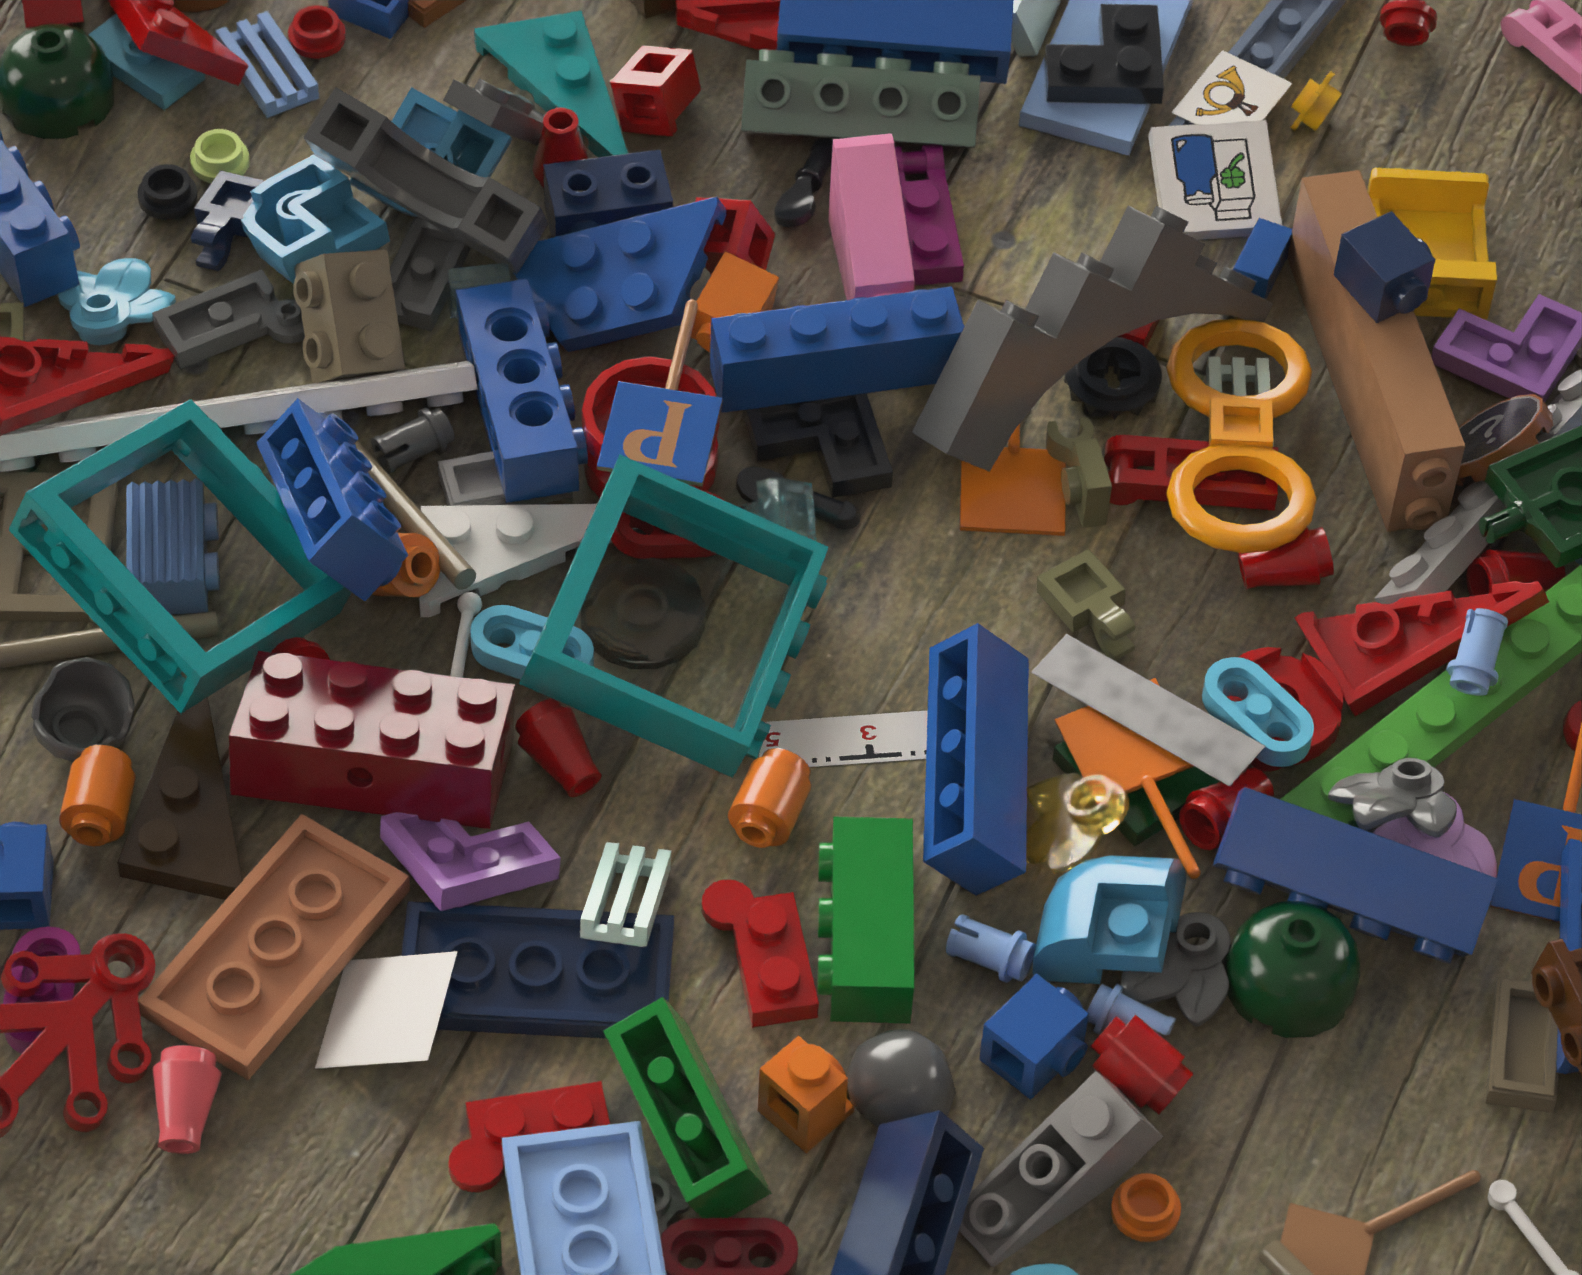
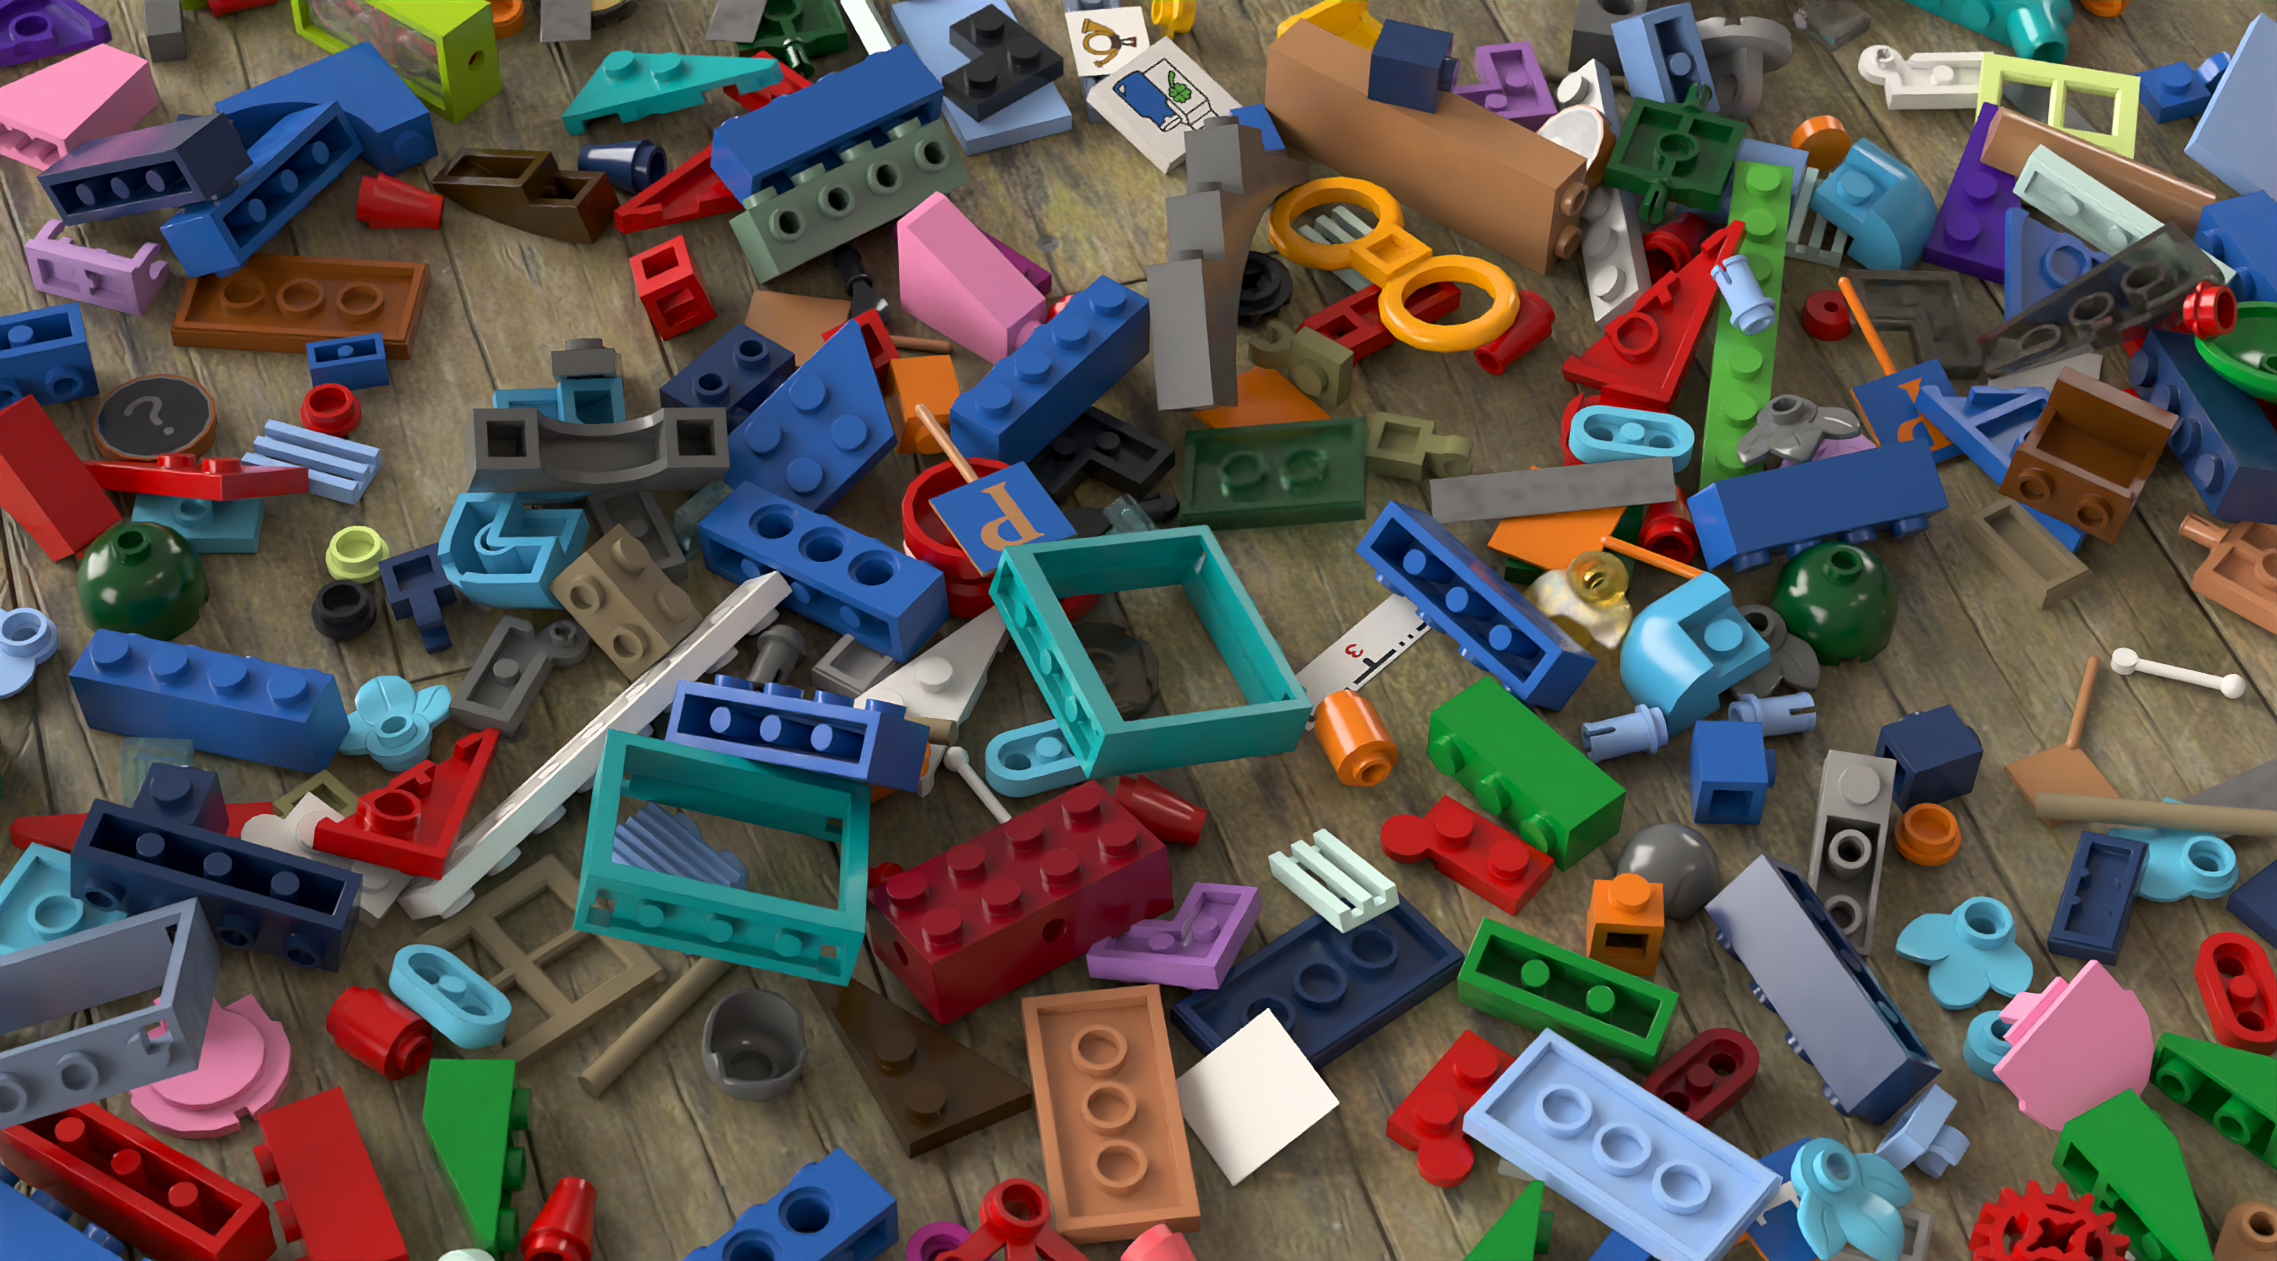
camera: 40 degrees left, 5 degrees down
orange brick [59,745,136,846] -> none
teal wing [474,11,628,157] -> none
red cone [532,108,589,188] -> none
red brick [1090,1014,1194,1115] -> none
none -> medium nougat piece [744,290,953,370]
none -> clear green tile [1179,416,1369,532]
none -> dark blue brick [1874,704,1984,814]

